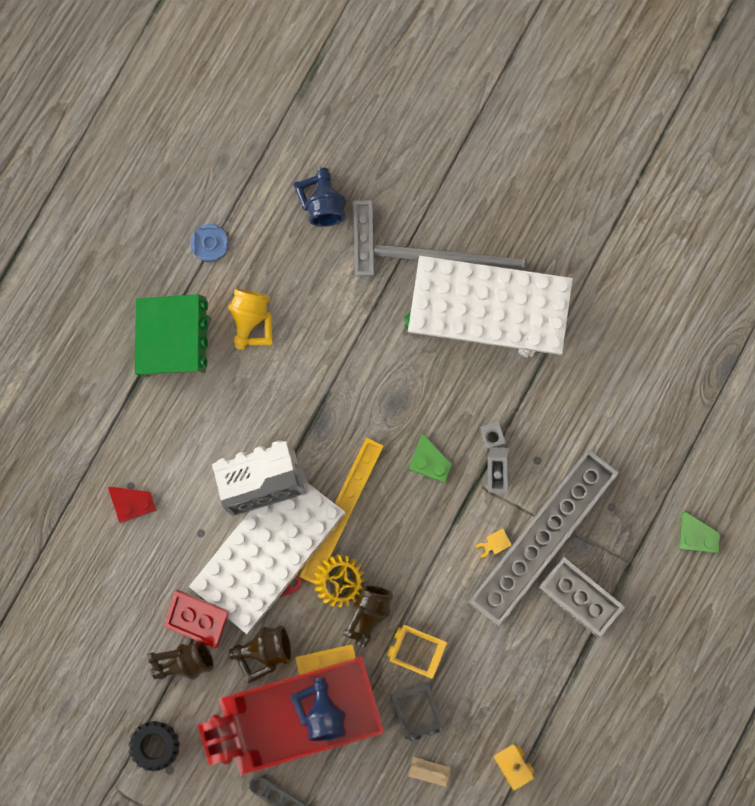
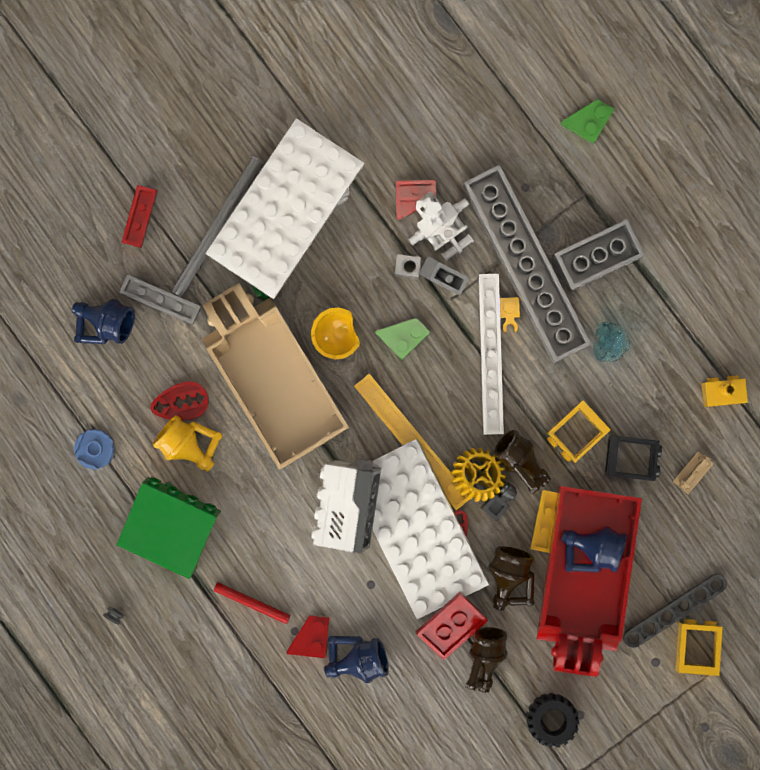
camera: 65 degrees left, 5 degrees up
none -> dark grey bush [103,607,124,625]
none -> red plate [121,185,158,249]
none -> red piece [151,381,209,421]
none -> tan plate [202,283,349,470]
none -> red piece [213,582,291,625]
none -> yellow cylinder [310,307,360,360]
none -> dark blue piece [324,636,389,683]
none -> wing [396,180,436,220]
none -> white piece [408,192,474,262]
none -> white plate [478,274,504,435]
none -> dark grey plate [480,481,517,522]
none -> clear light blue cylinder [593,322,630,362]

